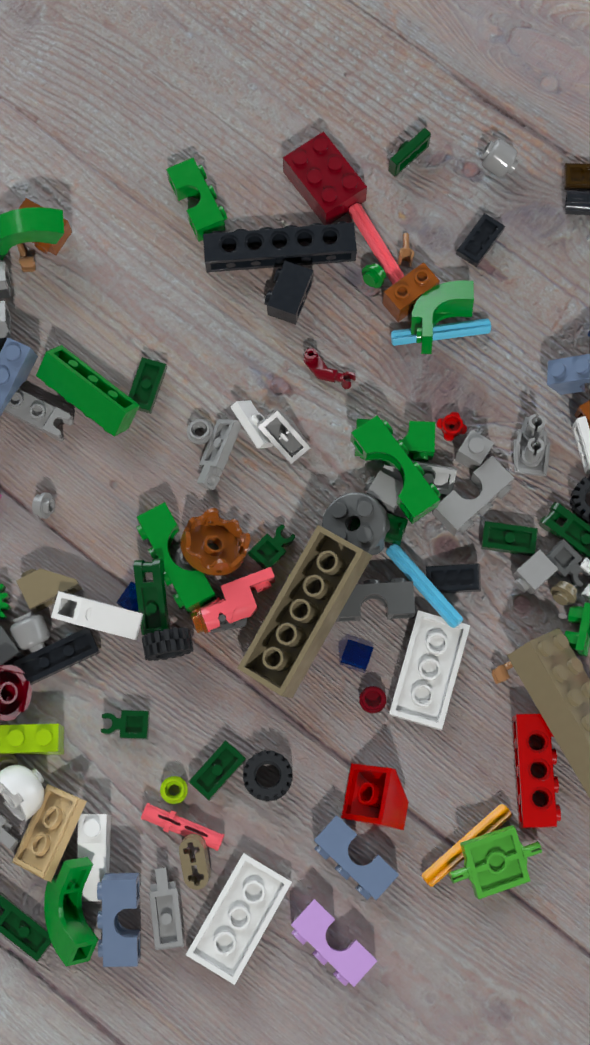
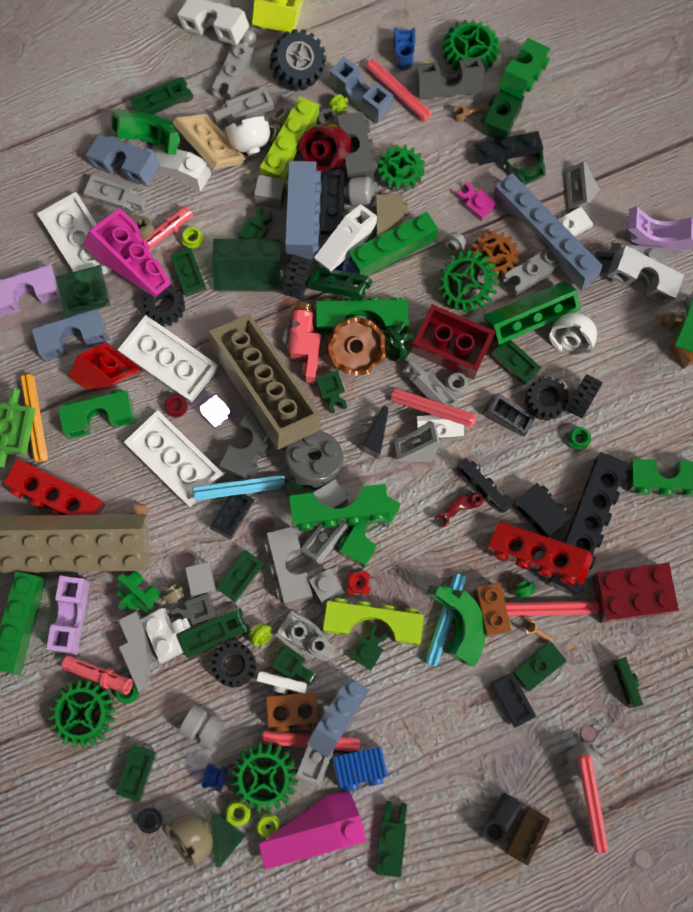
camera: 115 degrees right, 0 degrees up
none -> clear green slope [56,265,111,317]
none -> green arch [58,390,137,439]
none -> dark pink wedge [83,208,171,297]
none -> white plate [118,315,219,403]
none -> clear green slope [212,239,282,292]
none -> lime plate [249,623,271,647]
none -> light grey brick [252,175,286,209]
none -> dark green plate [272,646,316,684]
none -> sand blue brick [285,161,321,264]
none -> lime arch [323,598,424,646]
none -> green brick [349,211,439,276]
none -> dark green plate [350,625,388,671]
none -> black slope [363,406,389,459]
none -> dark green piece [382,321,414,362]
none -> coral axle [391,389,476,427]
none -> dark red brick [411,304,495,380]
none -> green gear [438,250,499,312]
none -> black plate [457,457,512,513]
none -> dark orange gear [471,230,520,280]
none -> black slope [482,393,536,437]
none -> red brick [488,521,593,586]
none -> dark green plate [513,642,567,692]
none -> black tyre [525,376,569,421]
none -> white cylinder [549,312,597,357]
none -> black tyre [566,374,603,419]
none -> green plate [567,427,591,450]
none -> coral axle [578,754,608,853]

